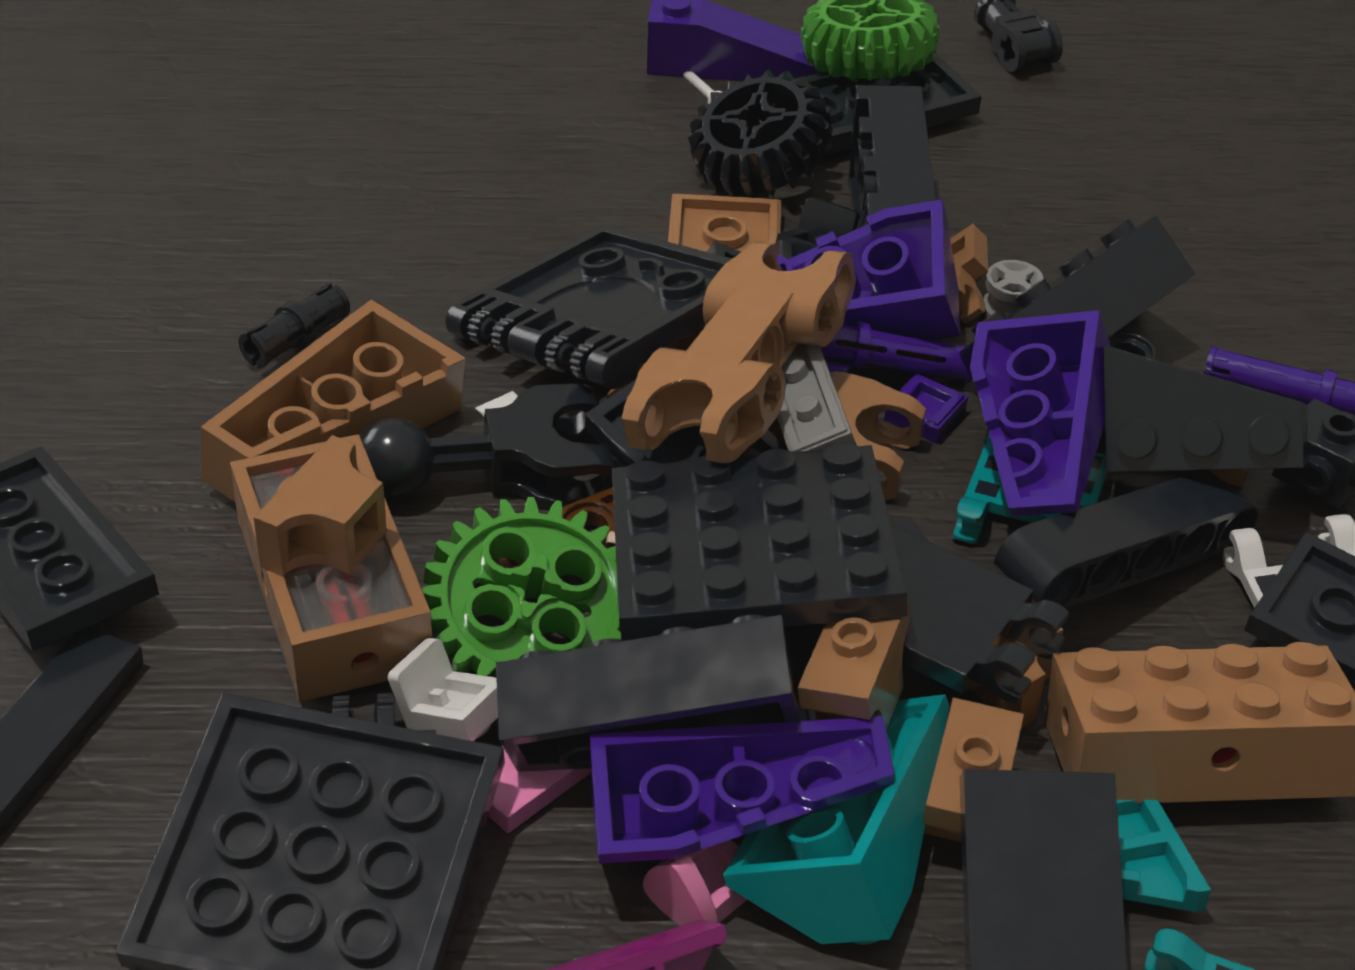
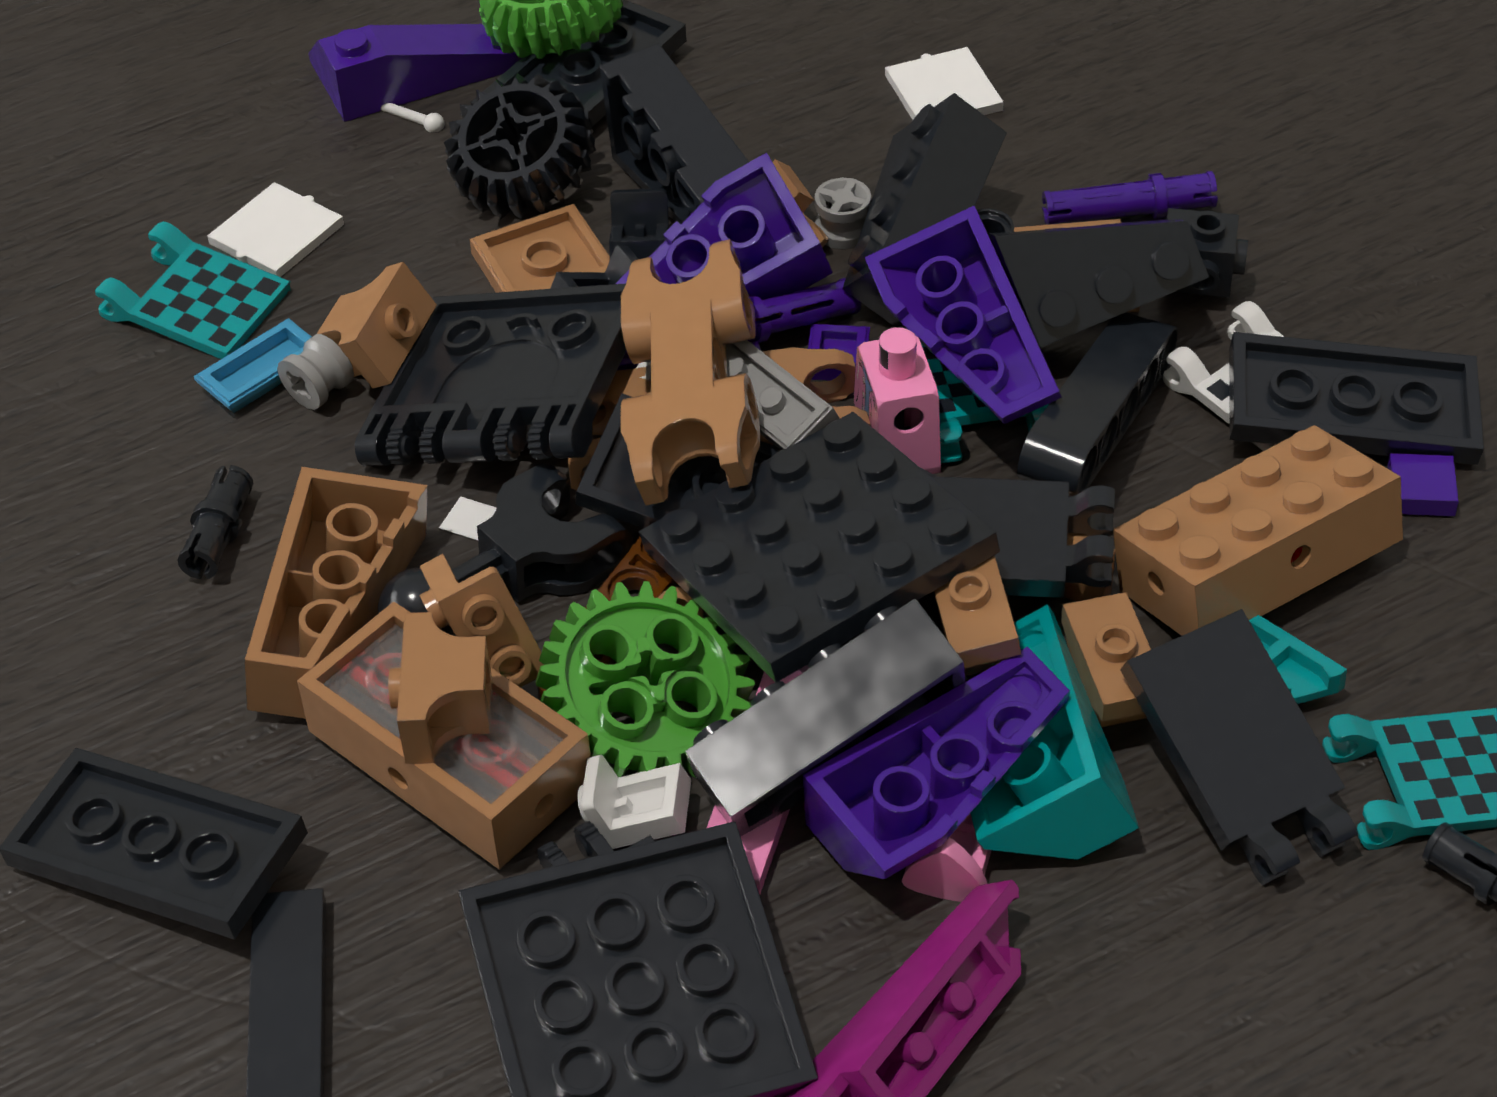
camera: 25 degrees left, 5 degrees up
none -> teal flag [95,221,291,359]
none -> dark azure tile [194,318,312,413]
none -> white piece [207,182,344,277]
none -> light grey wheel [277,334,354,410]
none -> medium nougat brick [317,262,437,388]
none -> medium nougat bracket [420,554,544,688]
none -> bright pink torso [854,328,941,474]
none -> white piece [885,47,1004,120]

